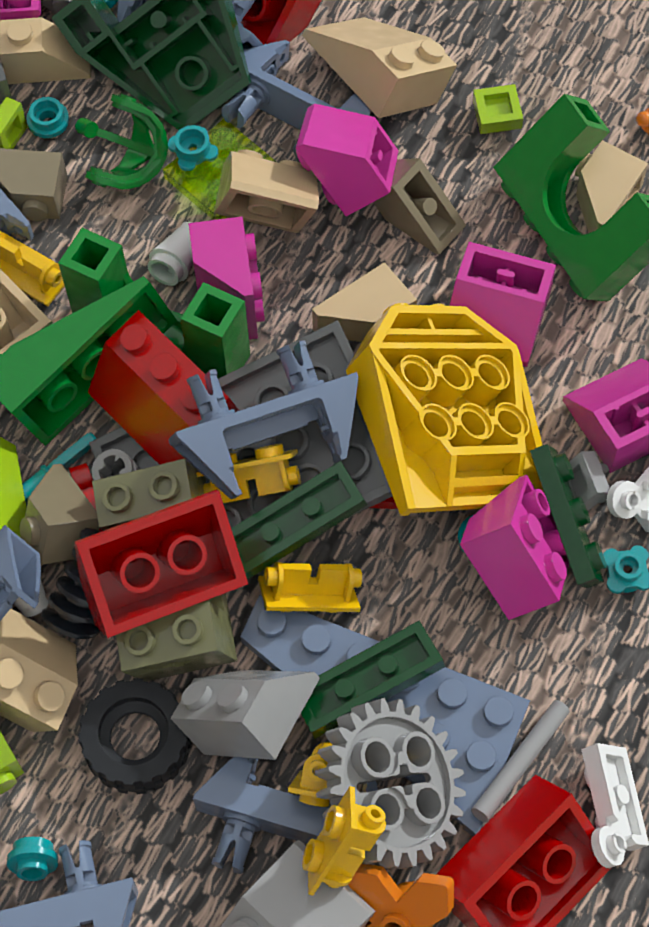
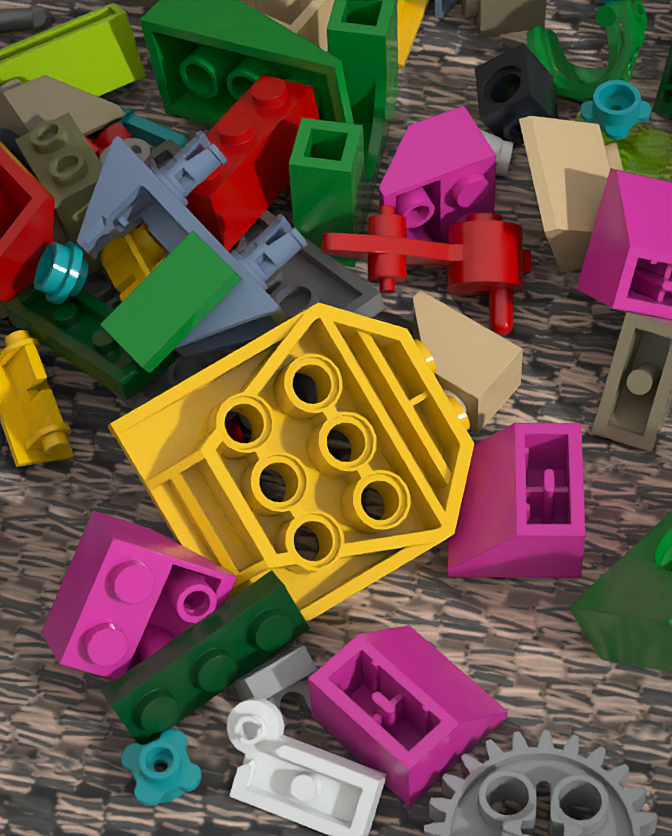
camera: 75 degrees right, 10 degrees down
none -> teal plate [34,241,88,304]
none -> green tile [100,230,242,373]
none -> red piece [322,205,531,336]
none -> black brick [474,43,559,149]

